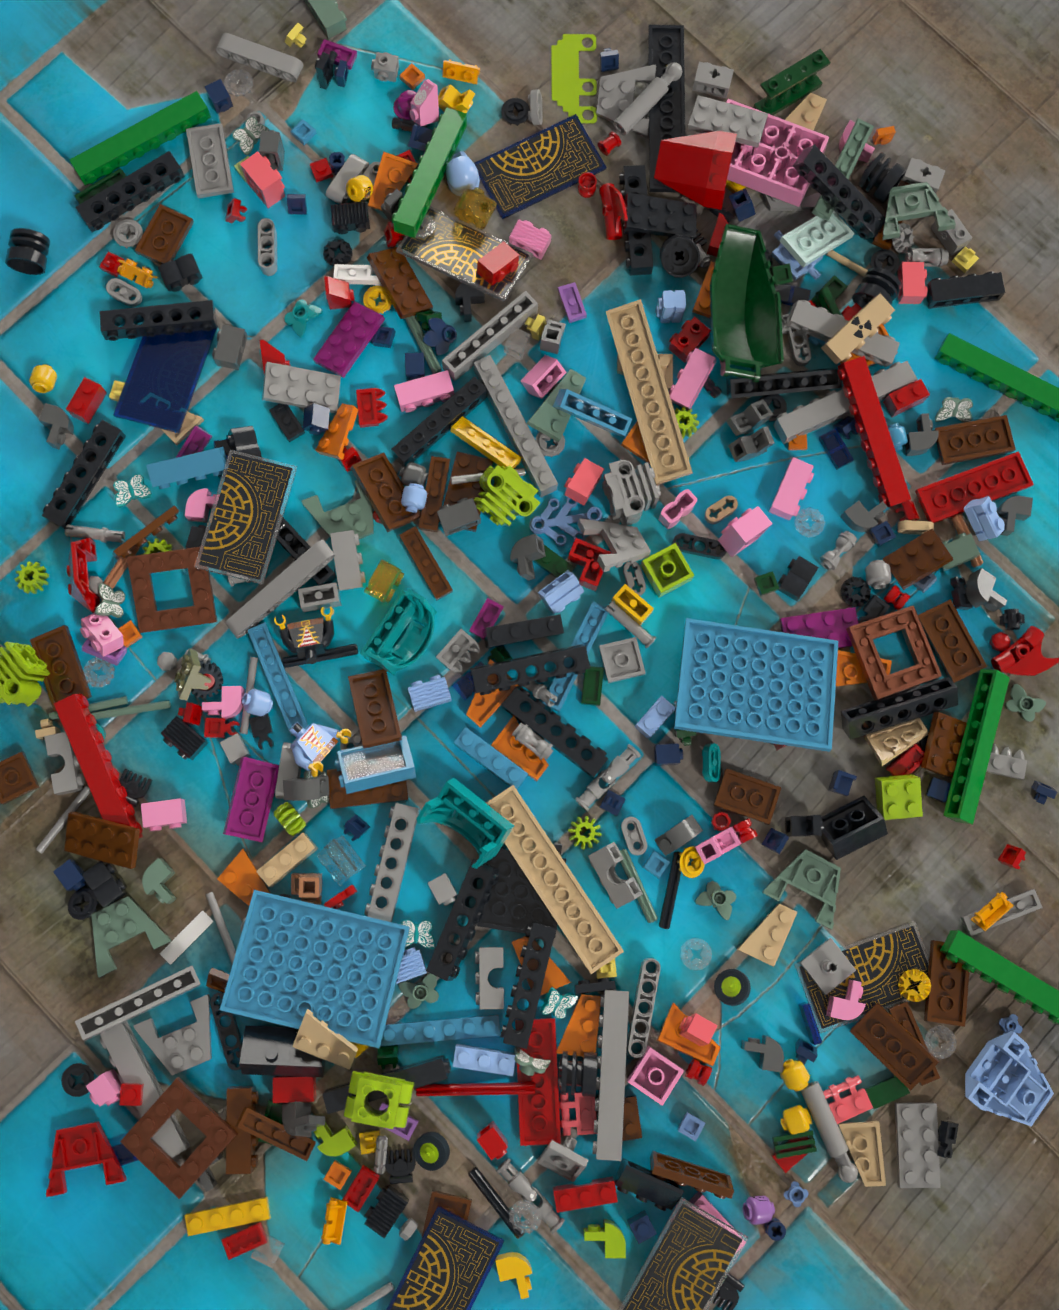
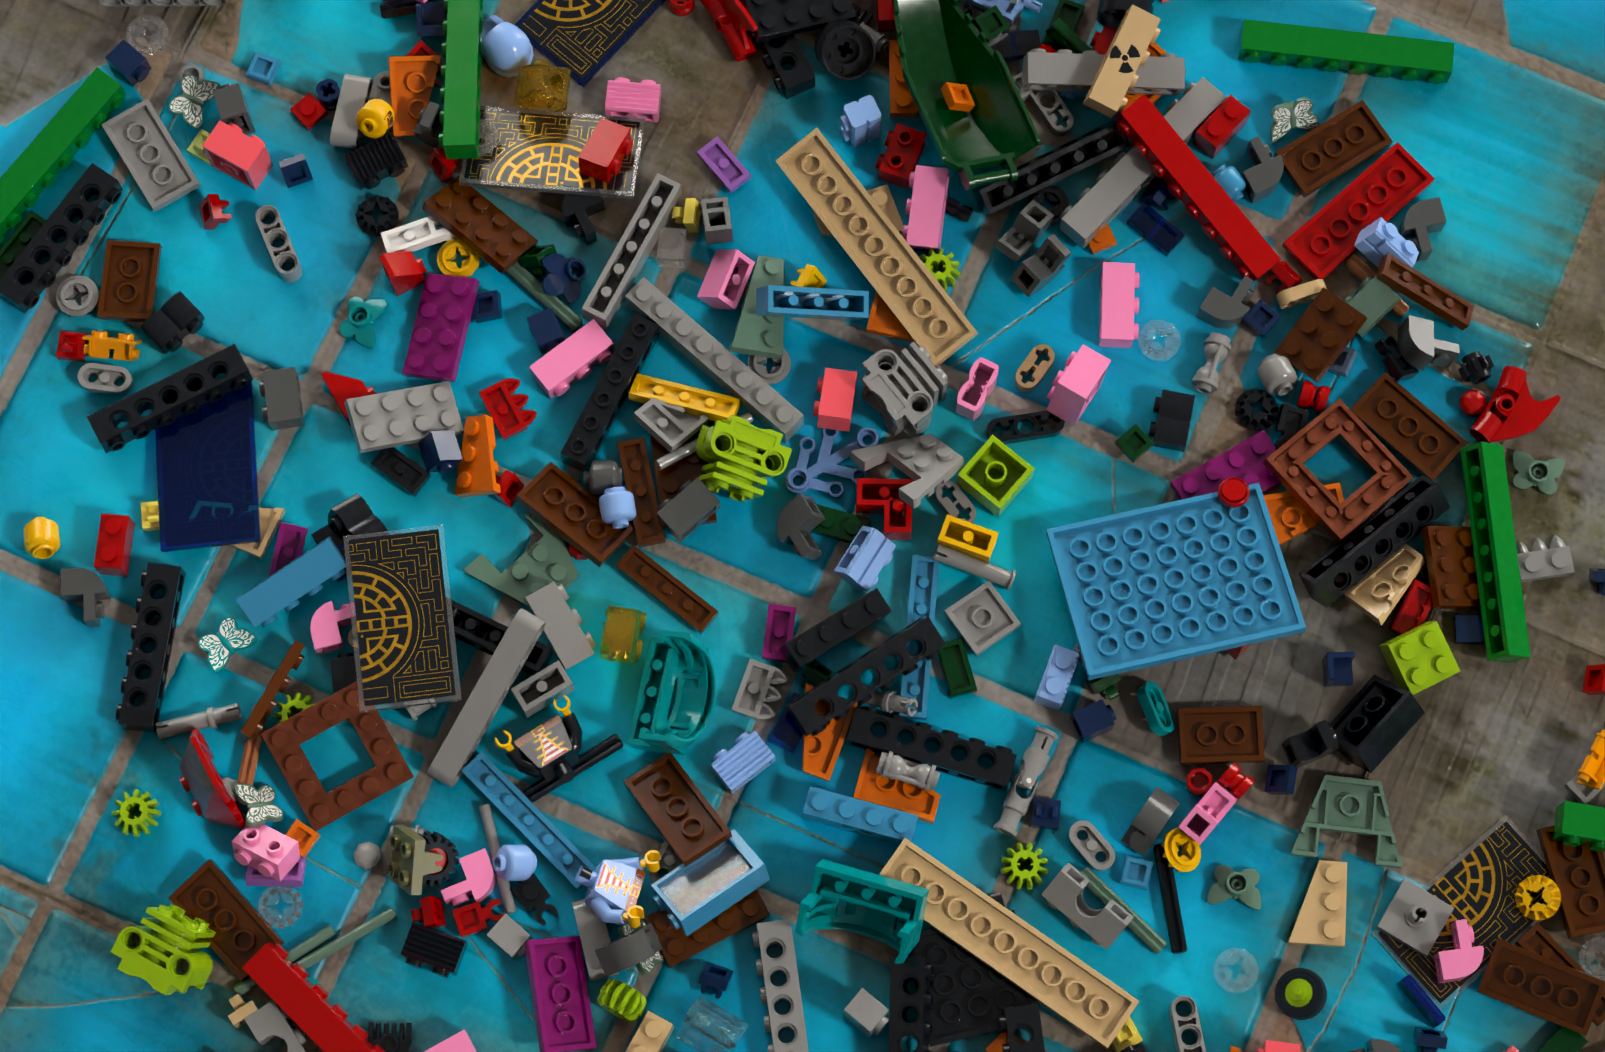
camera: 15 degrees left, 5 degrees down
none -> light grey wing [633,398,709,453]
none -> yellow tile [790,264,827,288]
none -> orange plate [941,82,975,112]
none -> red piece [1218,477,1250,508]
none -> reddish brown plate [1376,253,1474,331]

